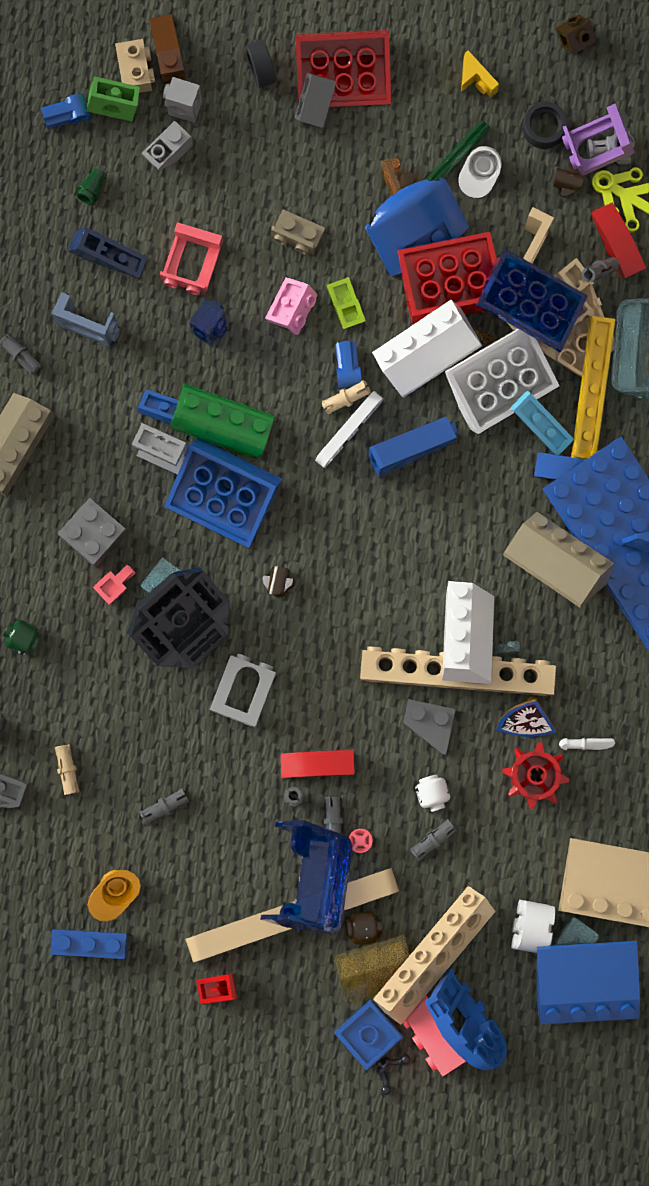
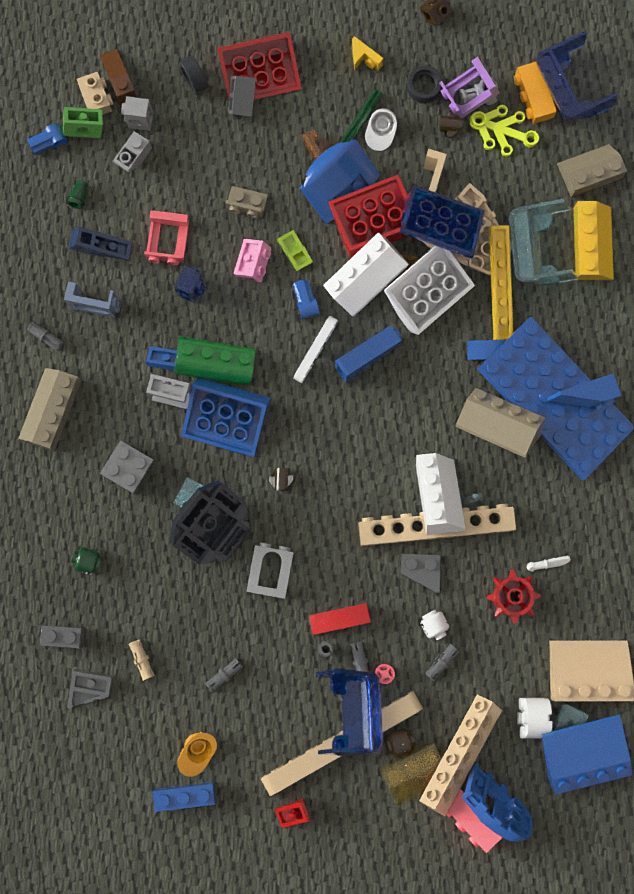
camera: 10 degrees left, 0 degrees up
coral plate [93,565,135,605] -> none
tan pin [322,380,371,415] -> none
blue plate [334,999,403,1071] -> none
black piece [376,1054,410,1095] -> none
shield [496,696,557,737] -> none
medium azure plate [511,391,574,455] -> none
dark grey pin [582,257,619,283] -> none
red slope [590,202,646,278] -> none

